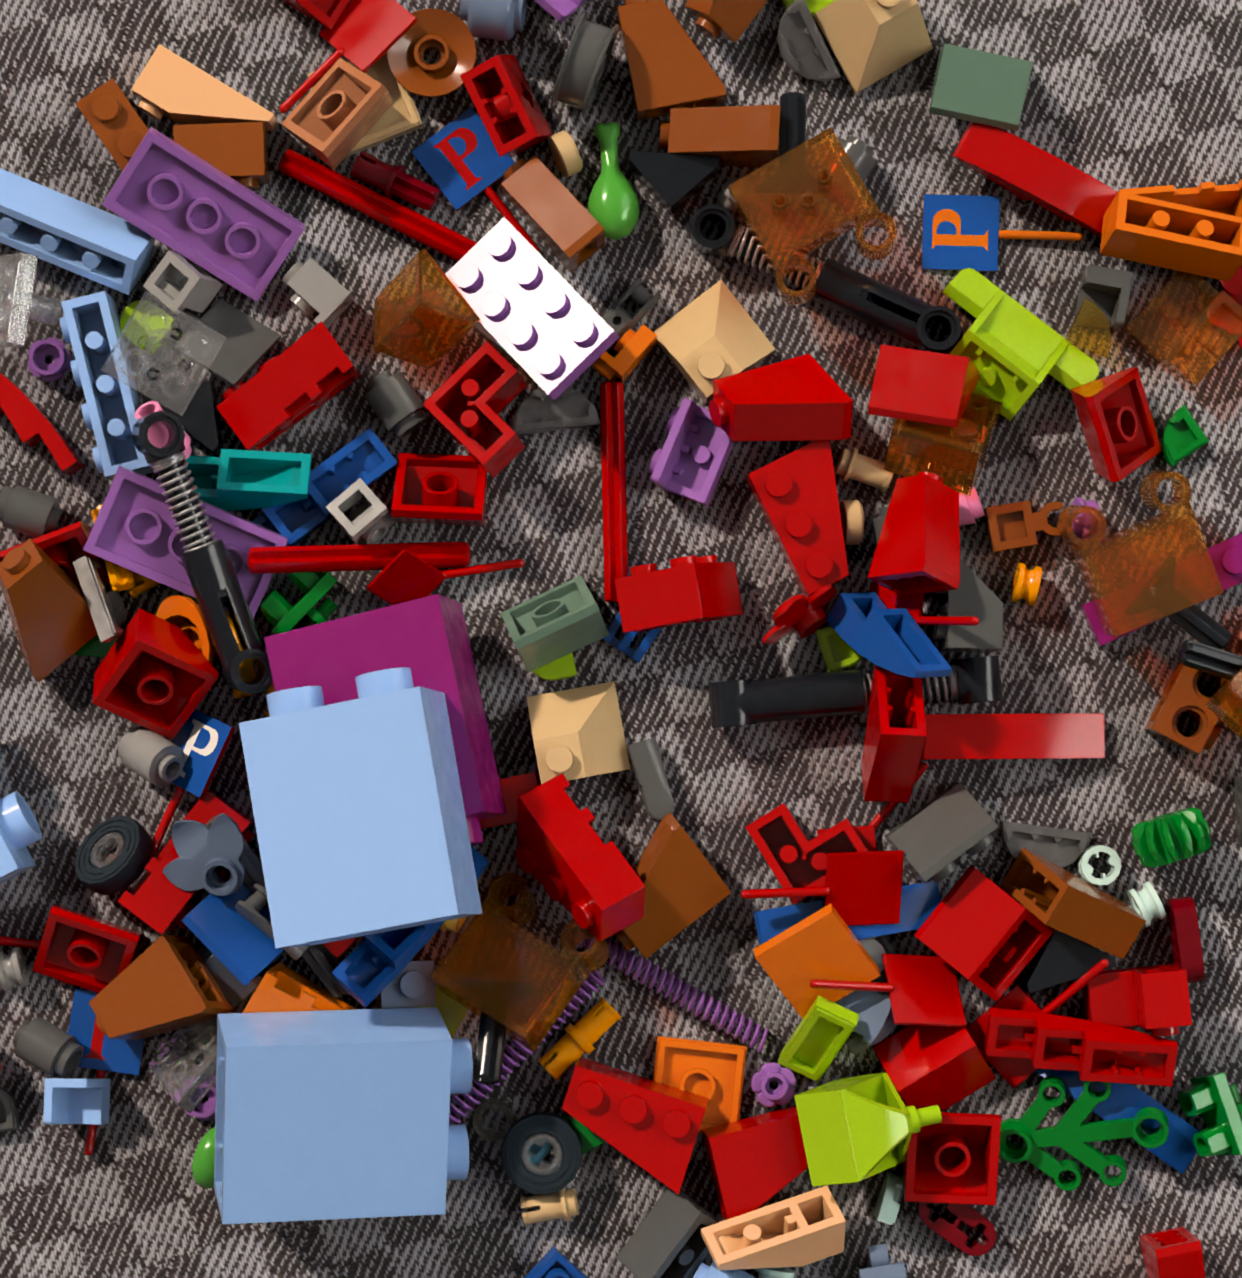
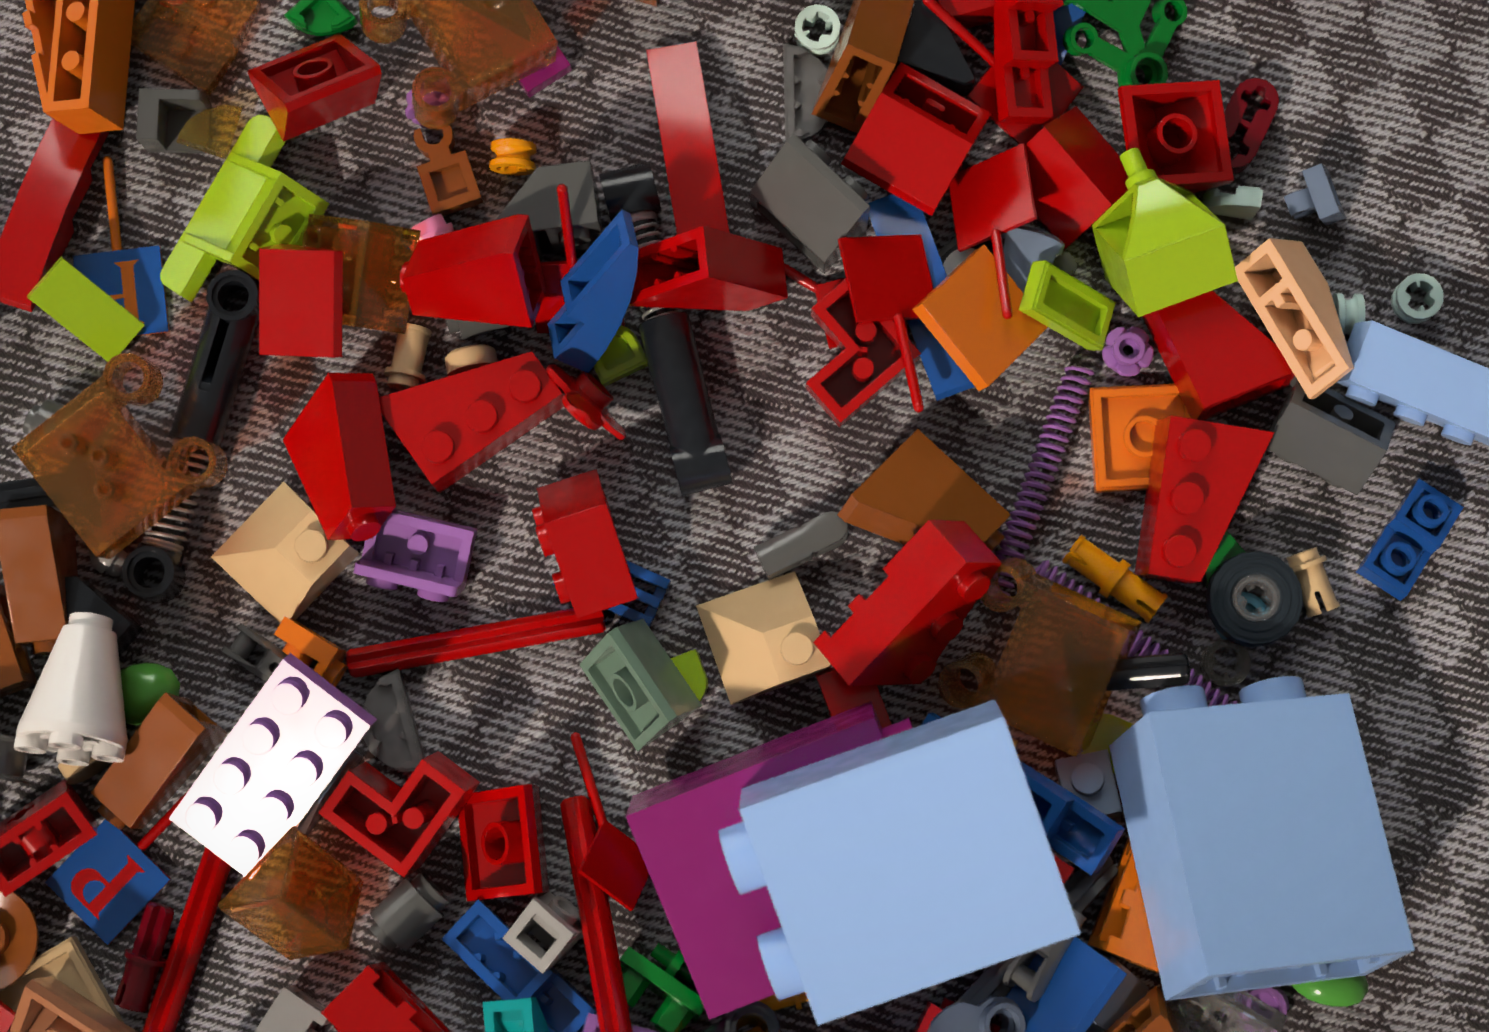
camera: 90 degrees left, 5 degrees down
none -> white cone [14,612,128,766]
none -> lime tile [27,256,145,364]

